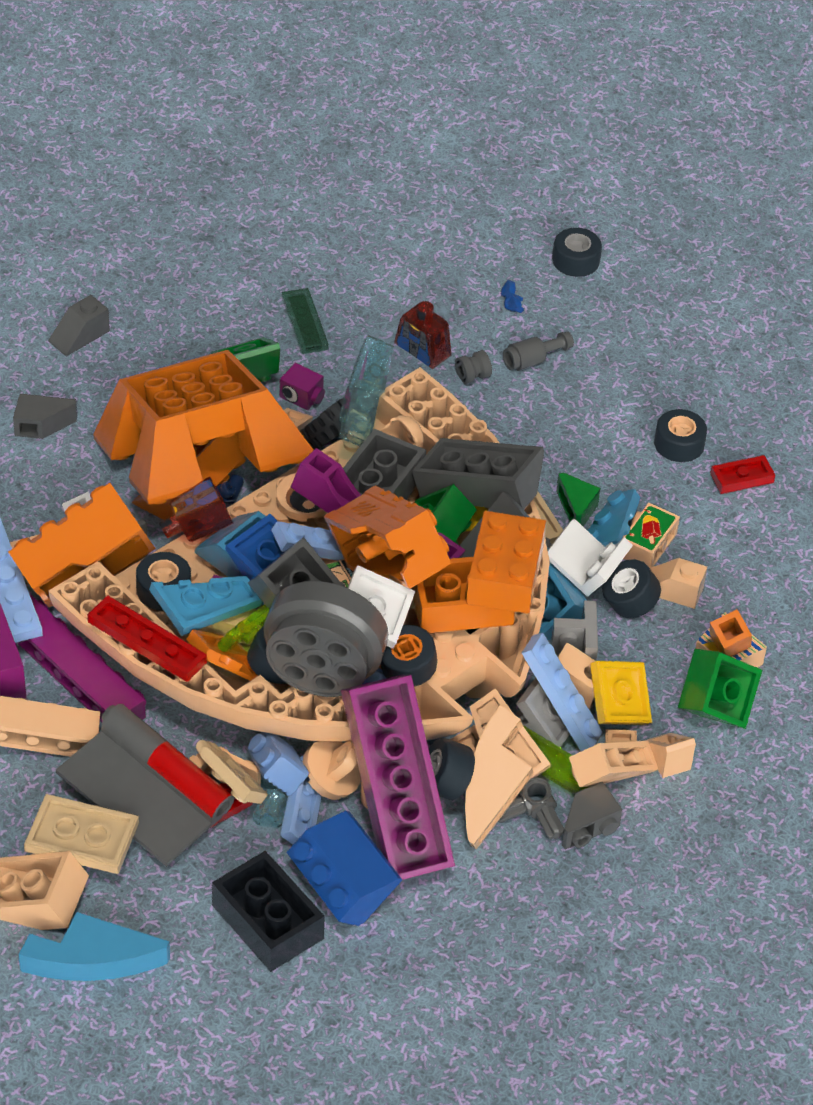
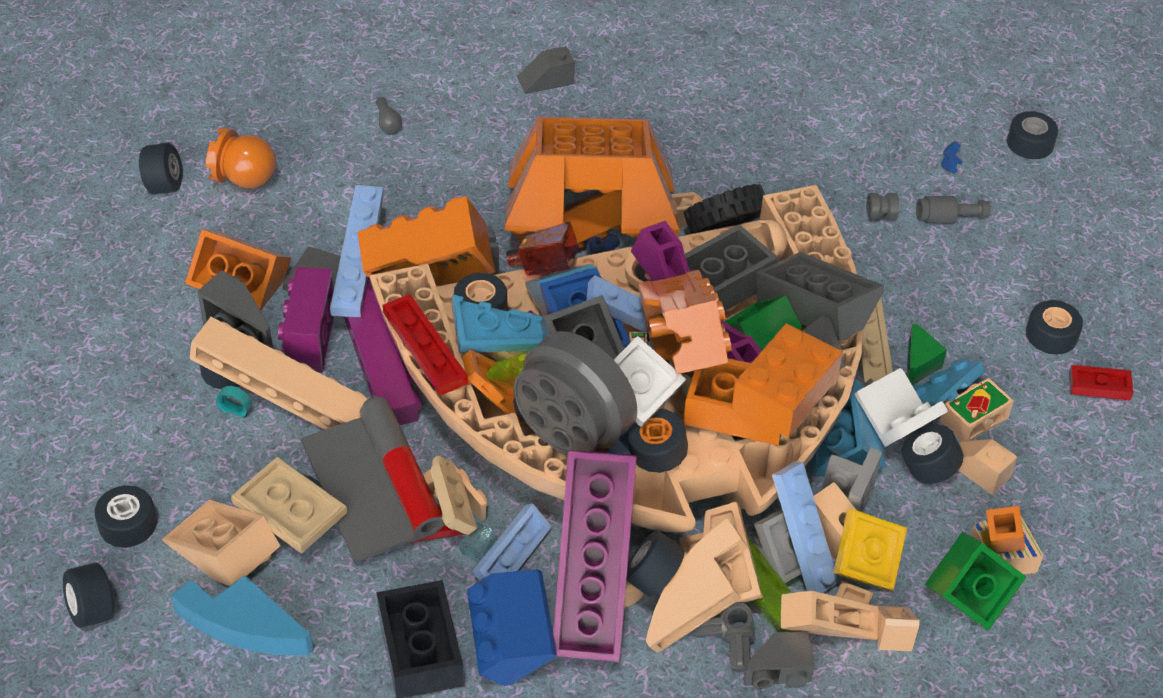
camera: 25 degrees right, 0 degrees up
dark grey slope [13,393,78,439] -> none
green slope [211,337,280,382] -> none
medium blue brick [247,732,309,796] -> none
magenta brick [279,363,325,411] -> none
clear green tile [282,288,329,354] -> none
light nougat tile [303,741,361,800] -> none
clear light blue slope [339,335,394,447] -> none
clear red torso [394,301,452,369] -> none

